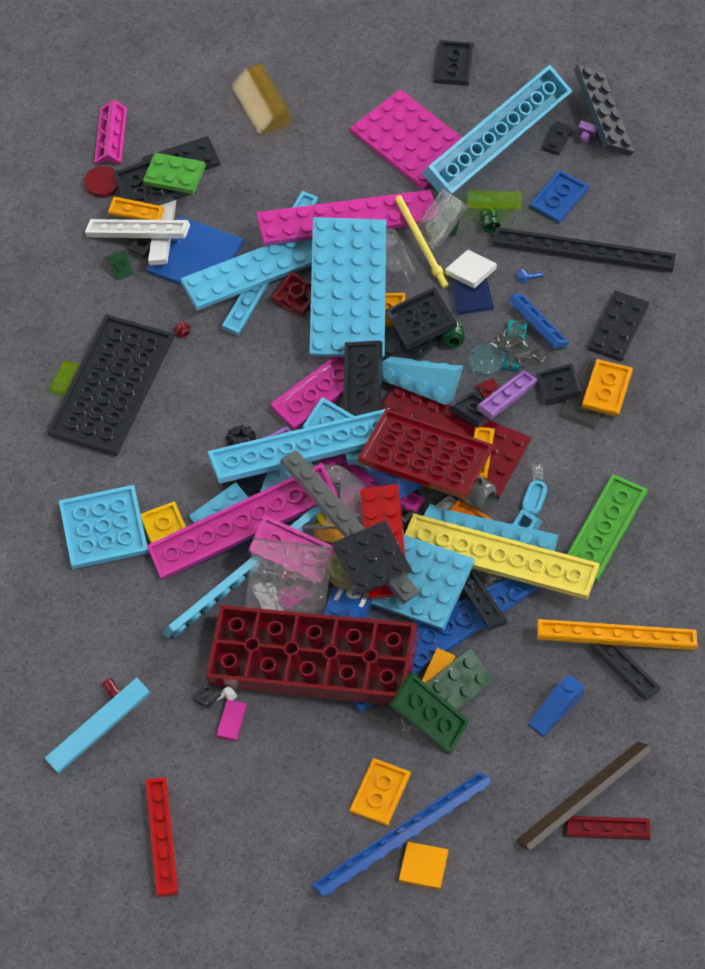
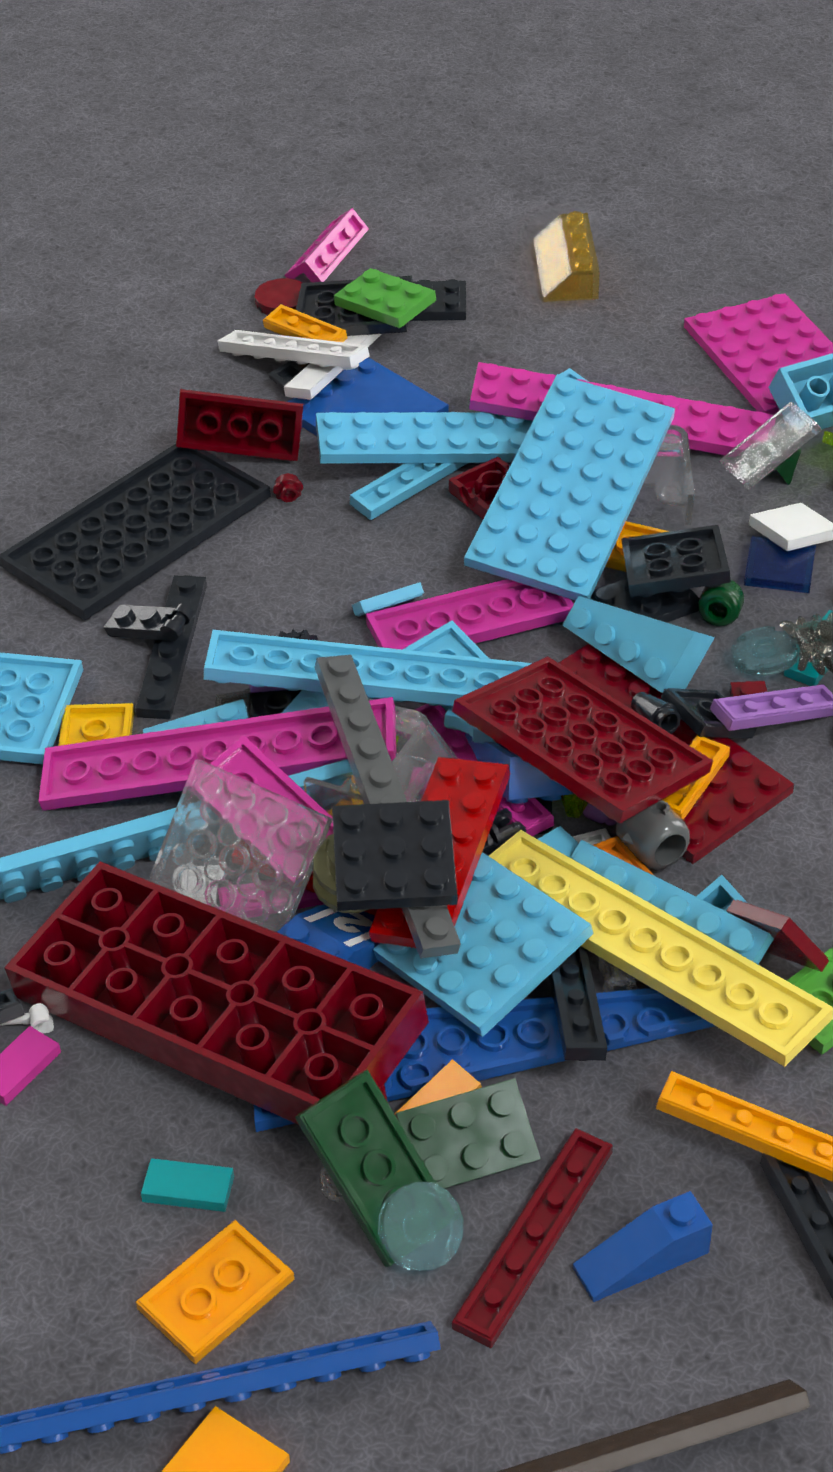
camera: 20 degrees right, 15 degrees down
clear neon green tile [50,359,81,396] -> none
dark green bracket [105,250,133,280] -> none
black plate [343,340,383,416] -> none
light yellow bar [395,195,449,289] -> none
medium azure tile [522,480,547,515] -> none
clear bush [532,463,543,481] -> none
none -> black plate [104,603,194,641]
none -> black plate [135,575,207,719]
none -> teal tile [141,1158,234,1212]
none -> dark red slope [176,389,304,461]
none -> medium azure tile [352,582,424,617]
none -> clear light blue tile [378,1182,464,1271]
none -> dark red tile [452,1128,613,1348]
none -> black cone [631,692,681,734]
none -> dark red tile [726,900,829,972]

